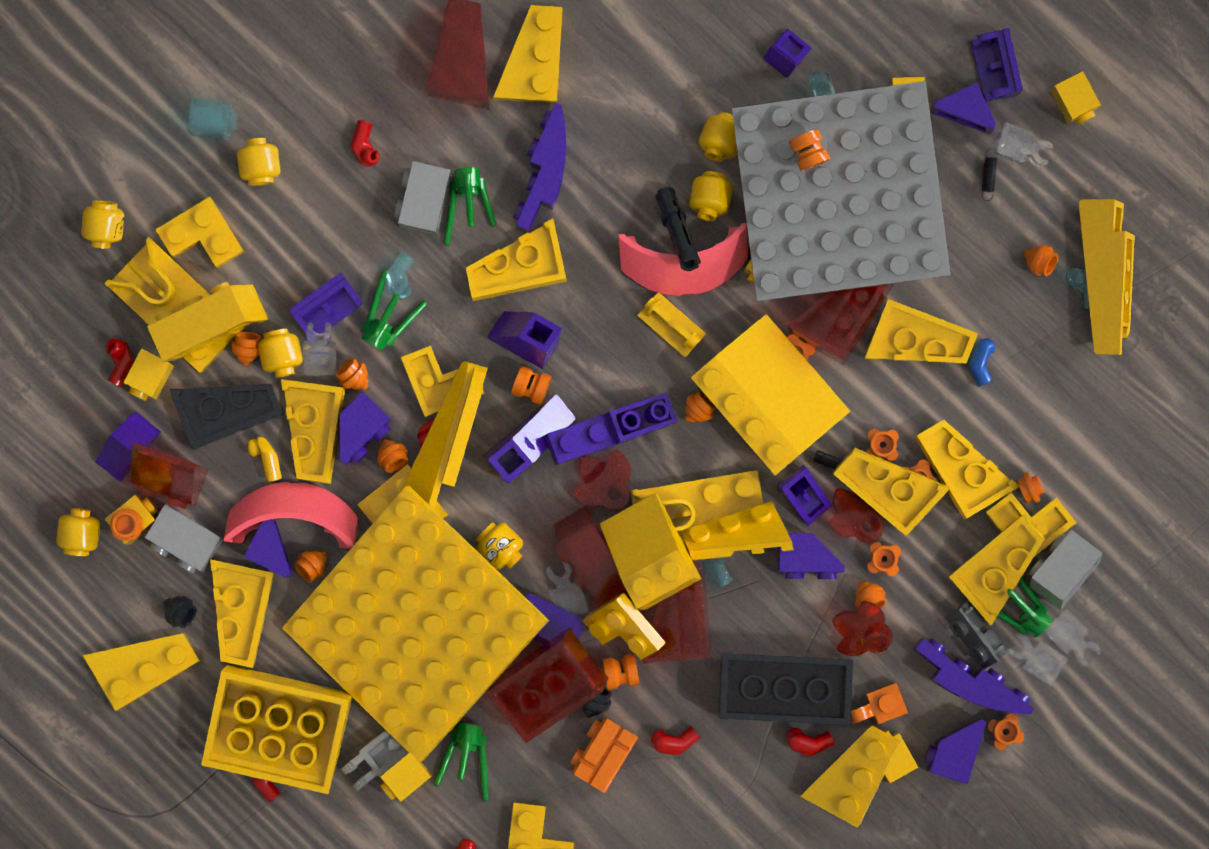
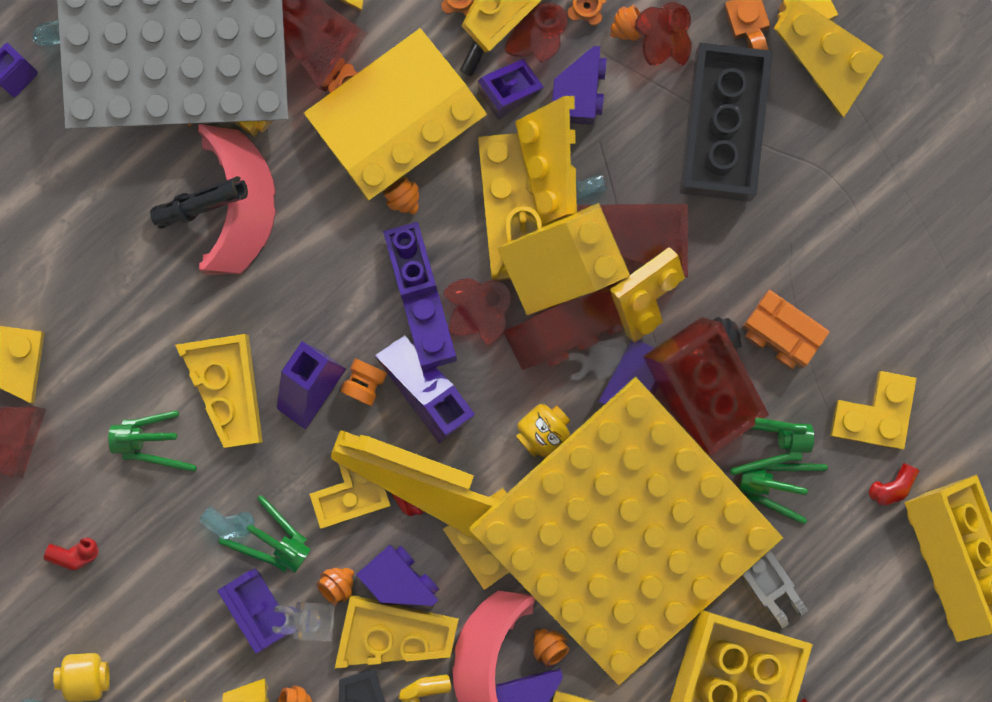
camera: 80 degrees left, 0 degrees up
yellow head [258,329,303,378] -> none
orange plate [377,439,409,473] -> none
yellow brick [380,752,433,802] -> none
light grey brick [394,161,452,236] -> none
dark purple slope [513,103,566,233] -> none
orange wheel [602,653,640,690] -> none
yellow hinge [637,292,706,358] -> none
red arm [651,726,701,755] -> none
yellow head [689,171,733,221] -> none
yellow head [699,112,738,162] -> none
red arm [786,728,835,756] -> none
orange wheel [788,129,831,172] -> none
none -> green plant [730,418,814,475]

